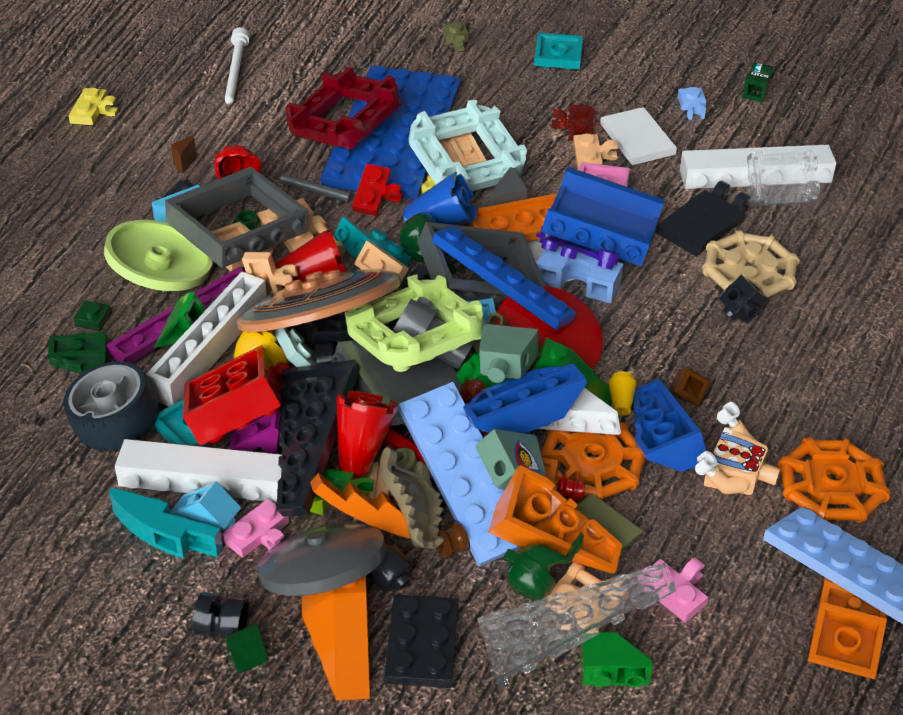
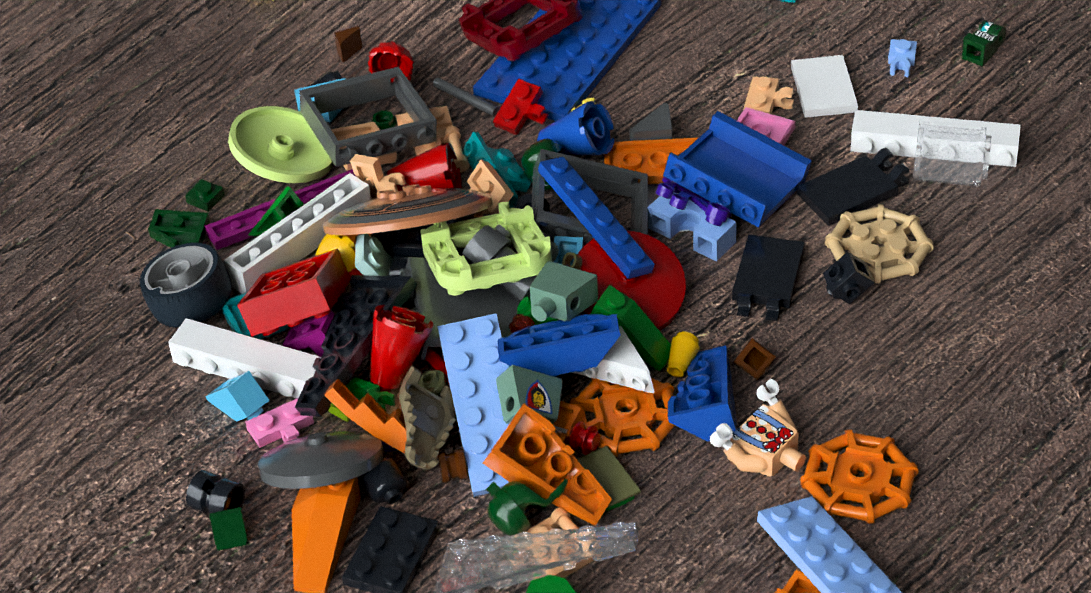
camera: 20 degrees right, 0 degrees up
teal slope [109,487,223,559] -> none
light aqua plate [409,100,527,191] -> none
light nougat plate [439,133,487,167] -> none
clear red plate [552,104,594,141] -> none
bright pink plate [638,558,708,623] -> none
none -> black tile [732,234,805,321]

